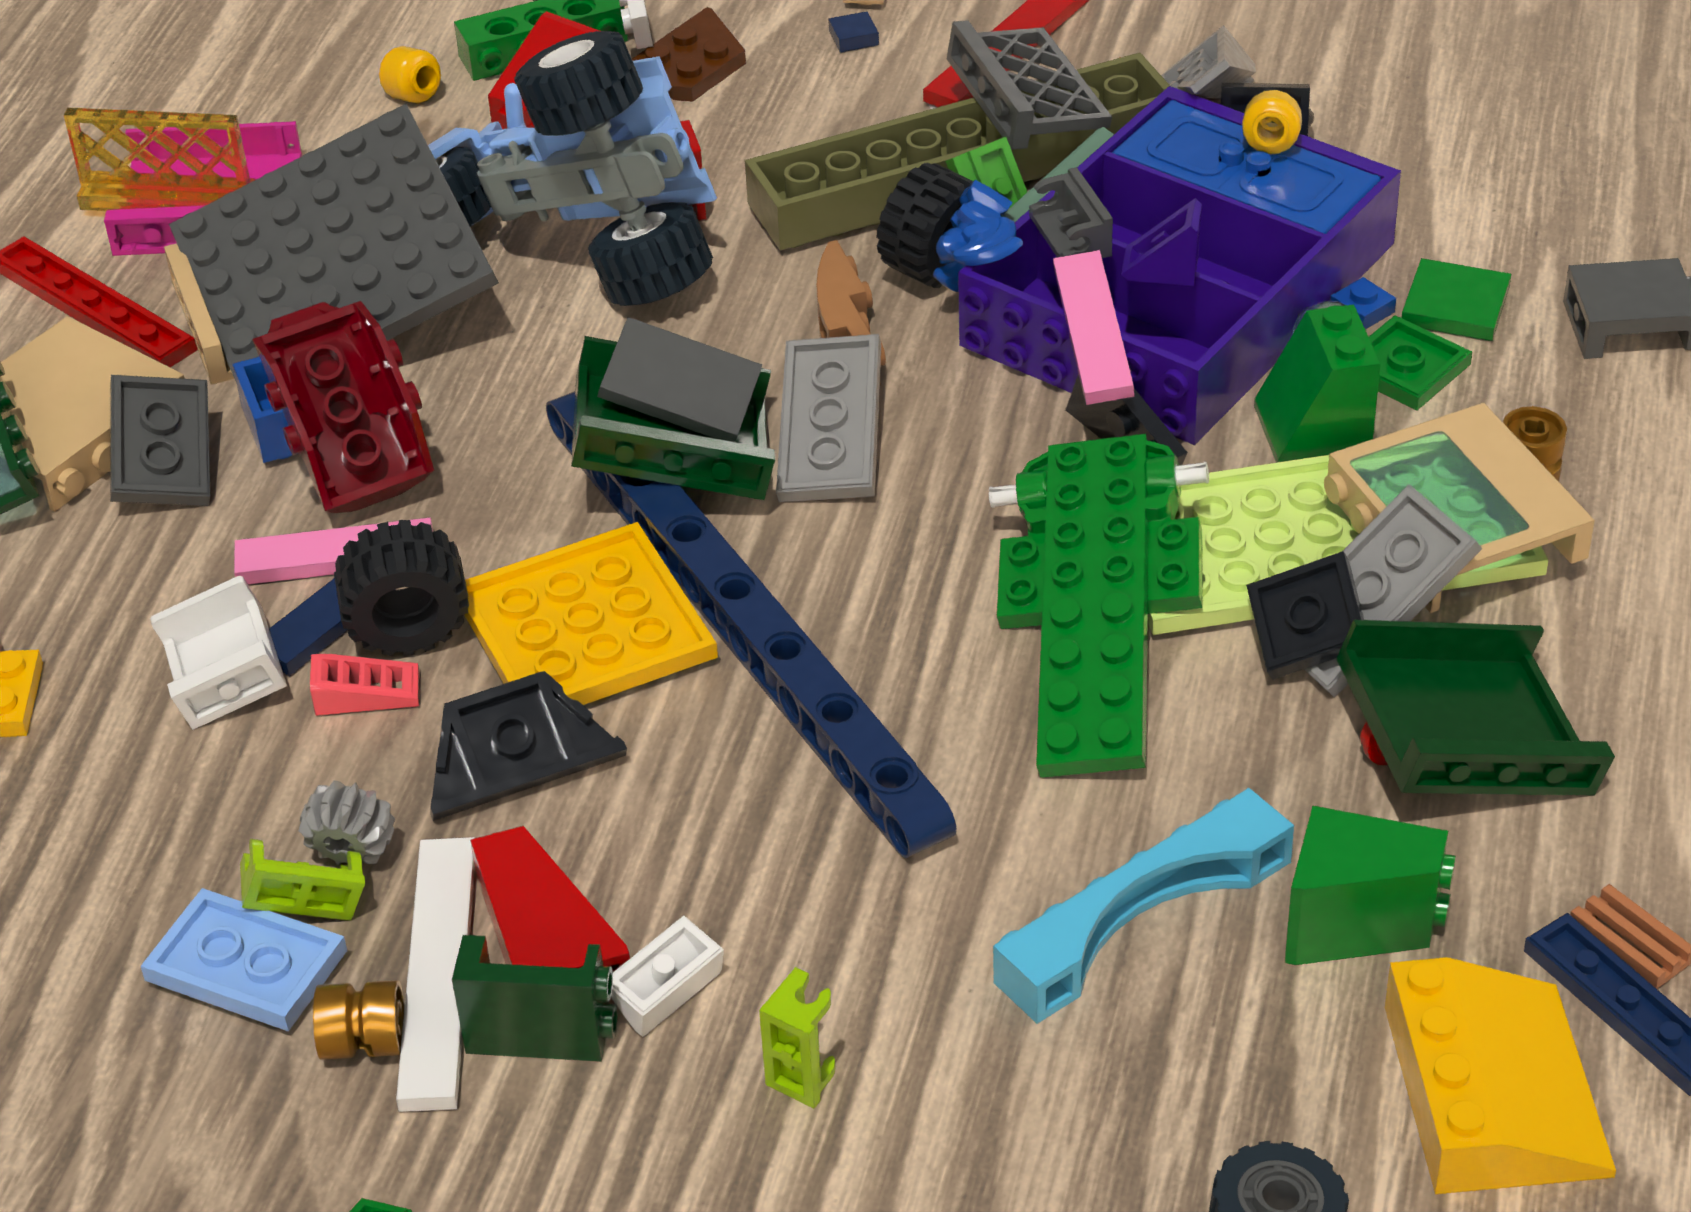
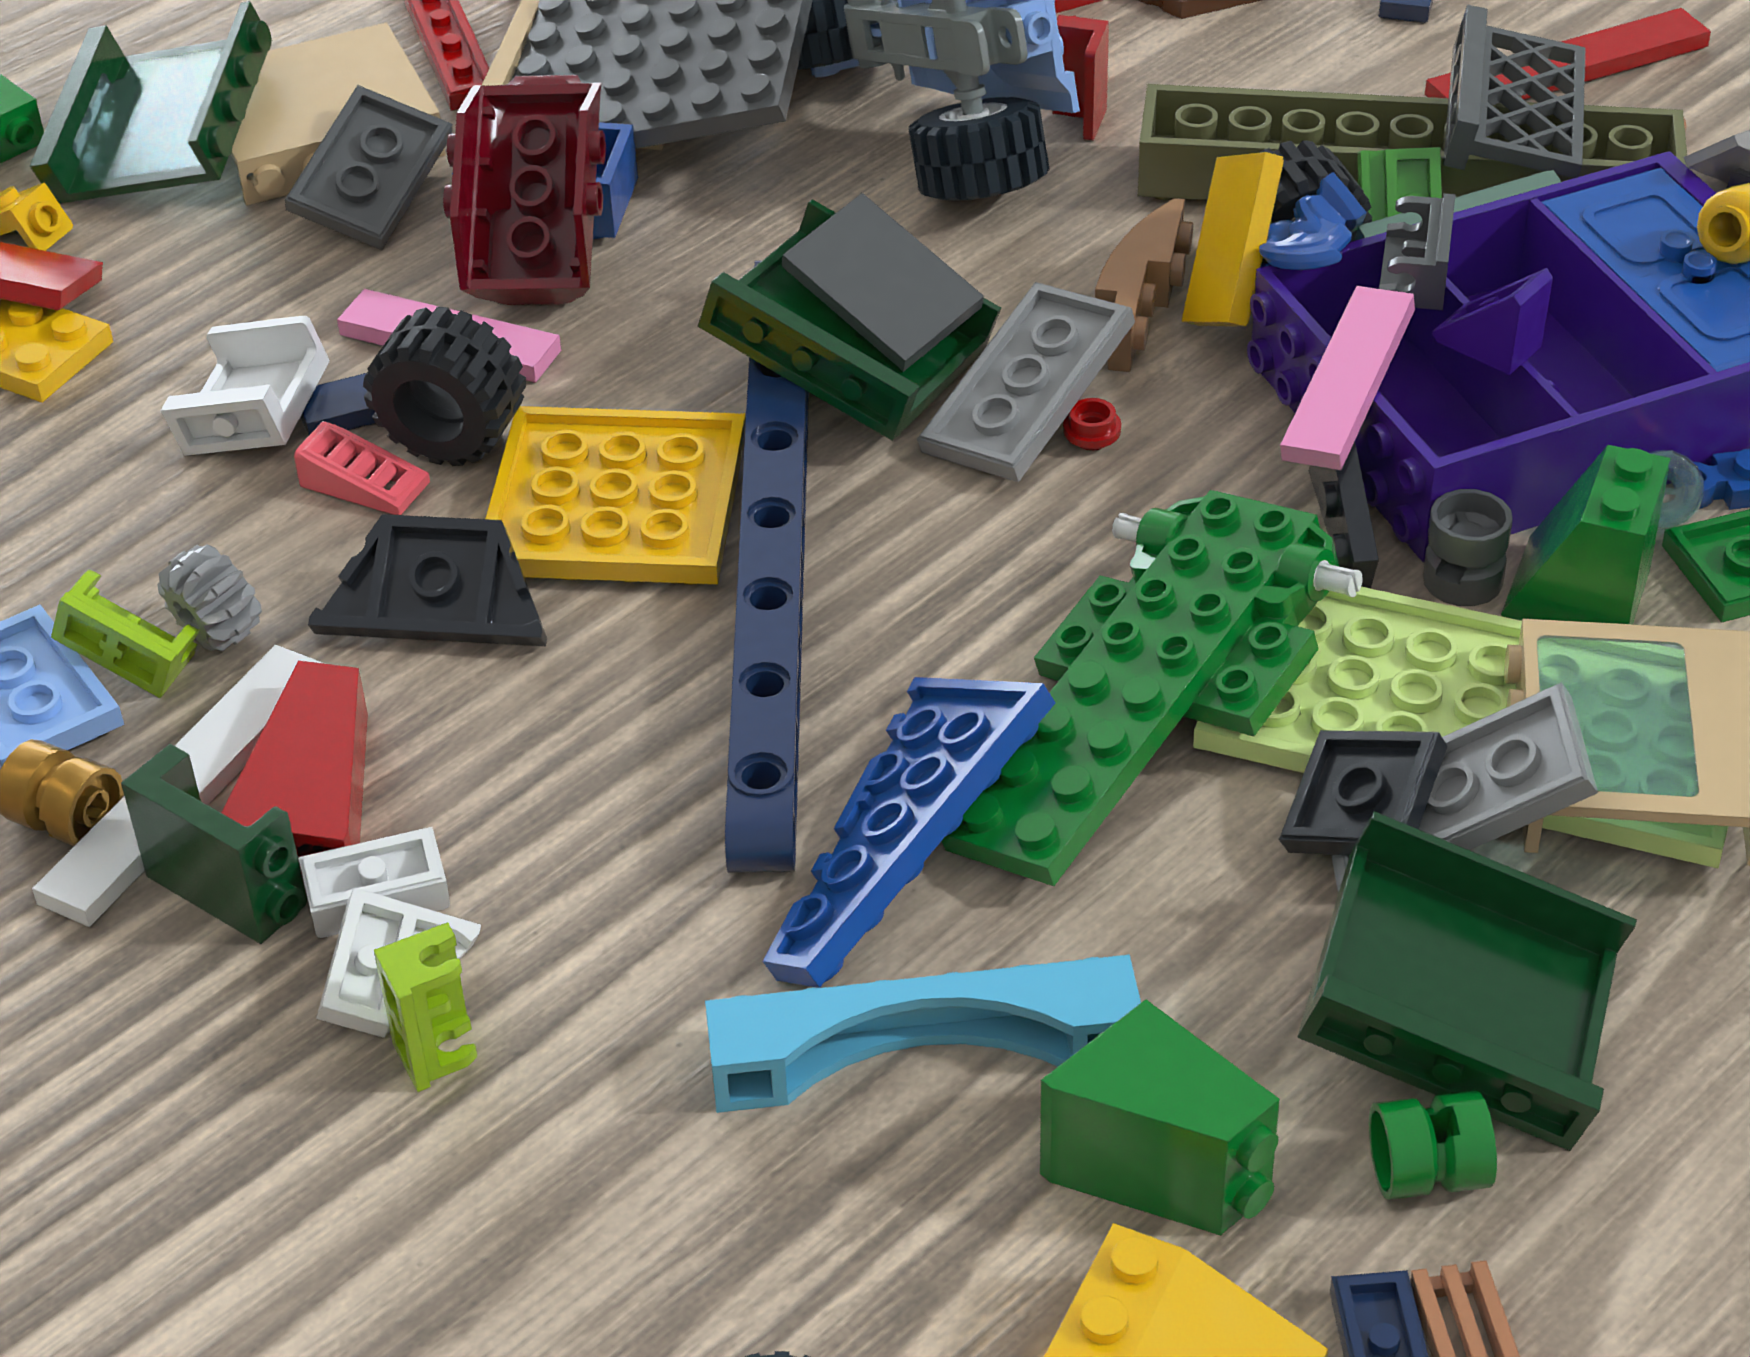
camera: 30 degrees right, 0 degrees up
none -> white wing [316,887,481,1038]
none -> blue wing [762,677,1056,988]
none -> red plate [1063,398,1121,450]
none -> yellow tile [1181,152,1284,326]
none -> green wheel [1369,1091,1497,1200]
none -> dark grey wheel [1423,489,1512,606]

